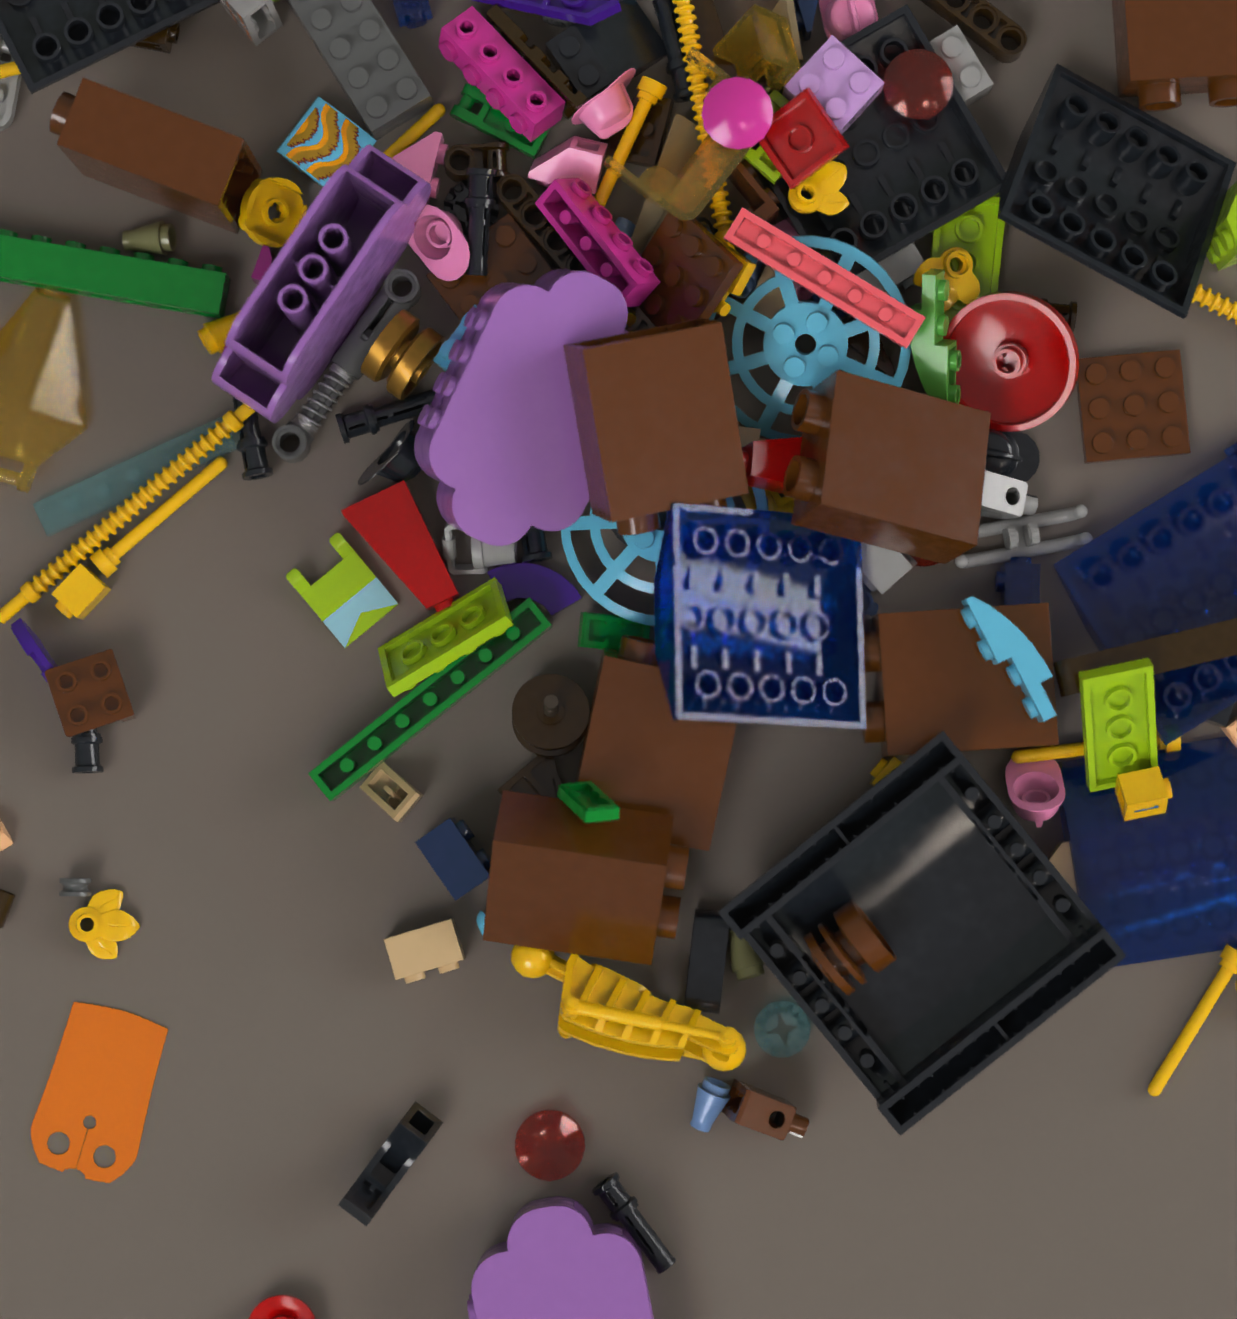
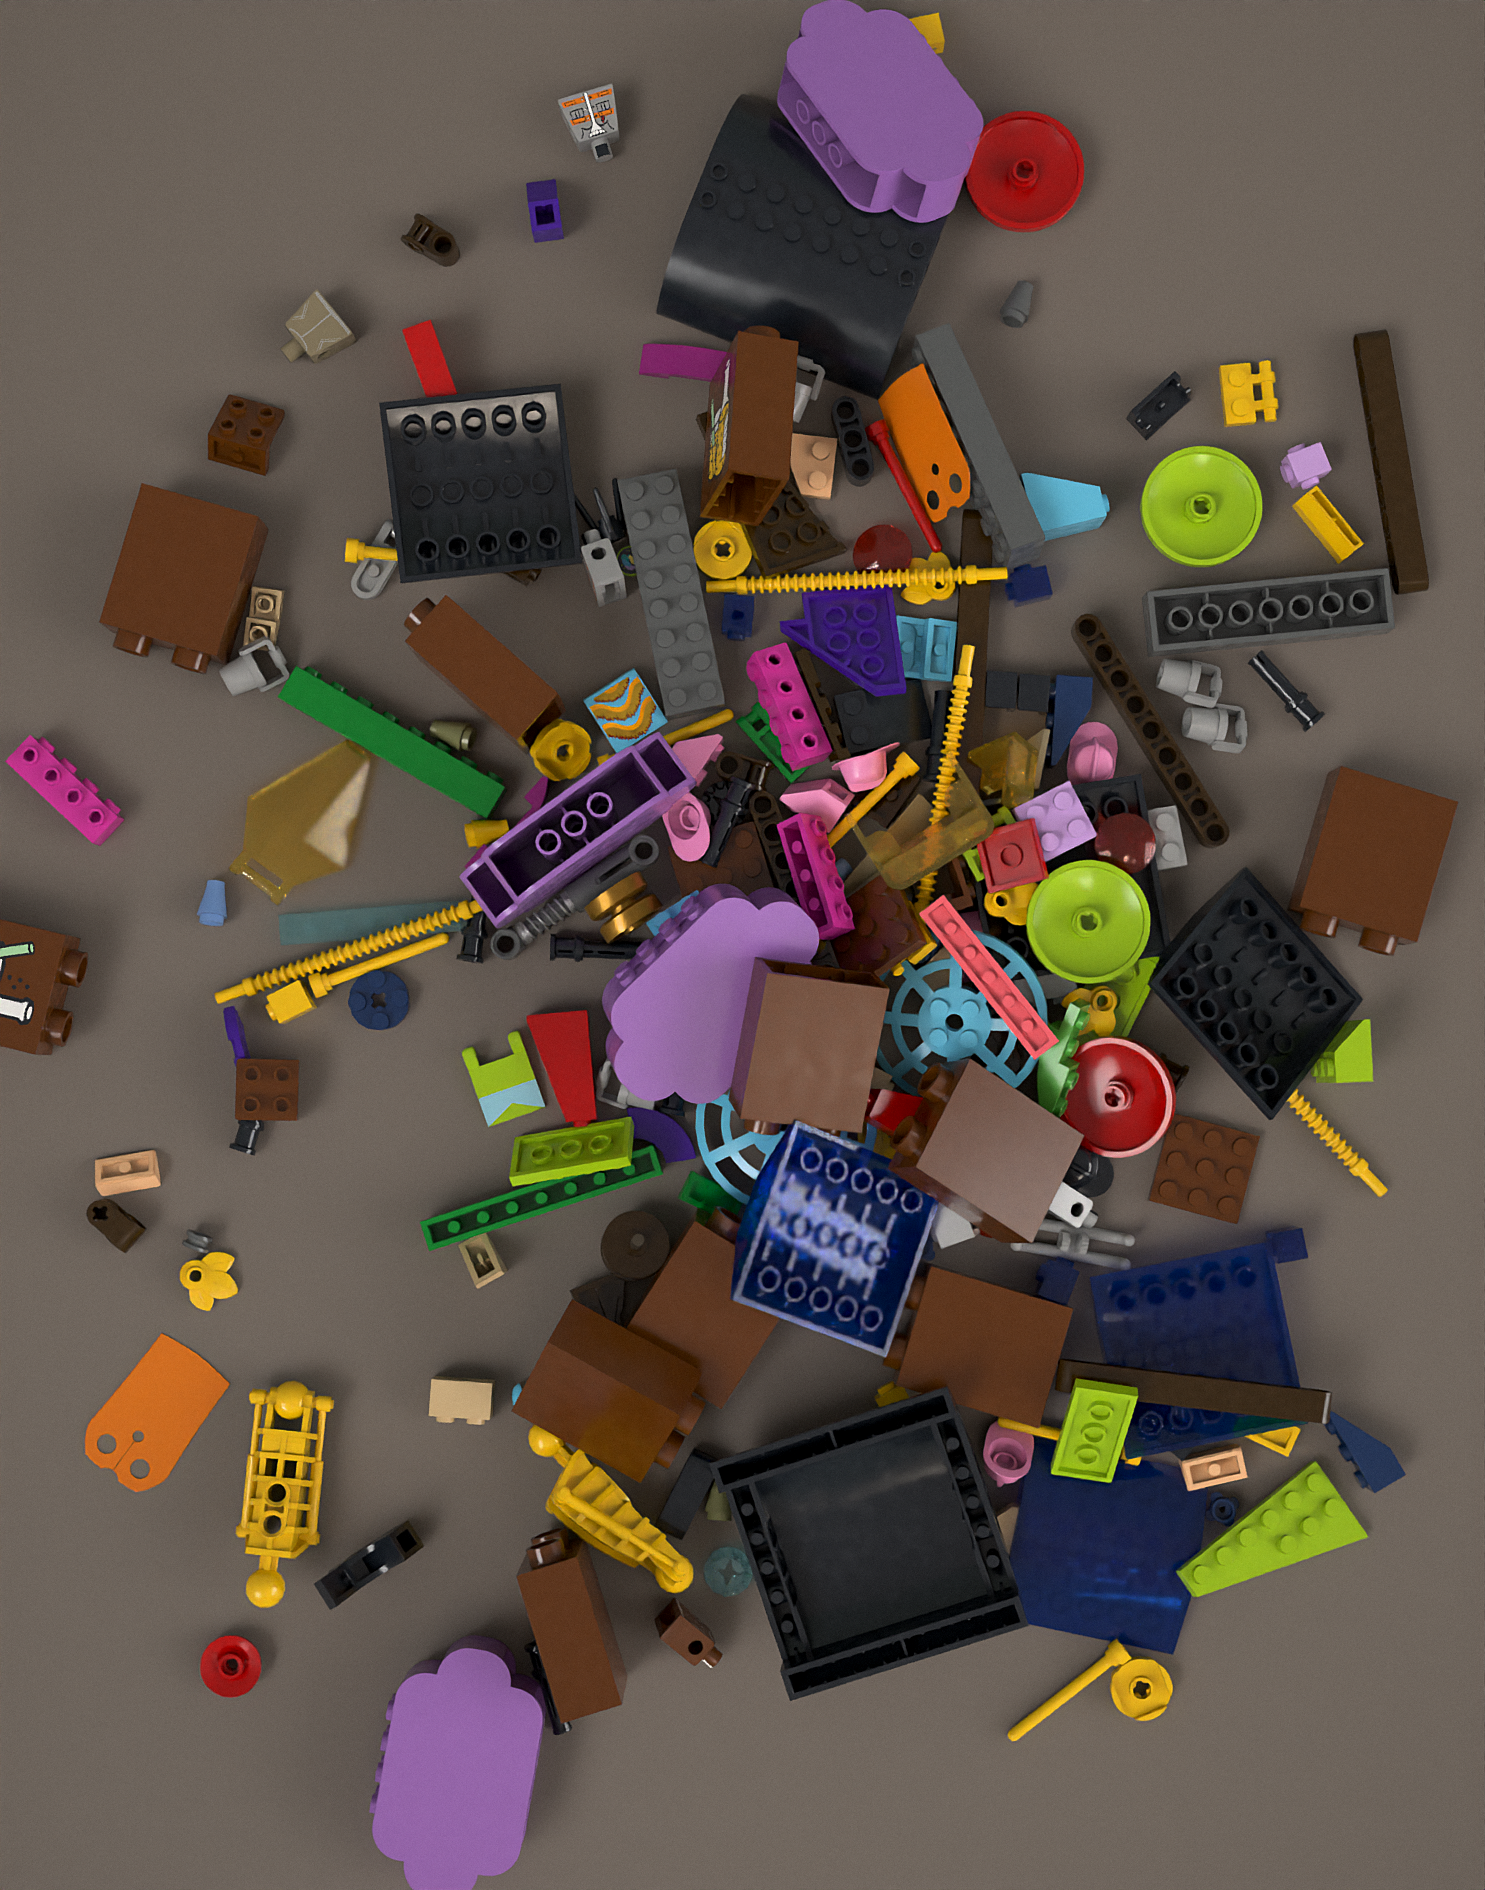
camera: 15 degrees right, 0 degrees up
black piece [358,420,422,485] -> none
dark blue brick [415,817,491,901] -> none
clear red dish [515,1110,586,1182] -> none
green plate [558,781,620,823] -> none
medium blue cone [690,1077,731,1132] -> none
dark pink dish [702,77,773,150] -> none
reddish brown wheel [803,899,897,996] -> none
medium azure slope [960,596,1057,723] -> none
yellow brick [1115,766,1172,821] -> none
none -> yellow piece [235,1380,334,1608]
none -> dark blue plate [348,970,410,1031]
none -> reddish brown brick [516,1527,628,1724]
none -> lime dish [1026,860,1150,984]

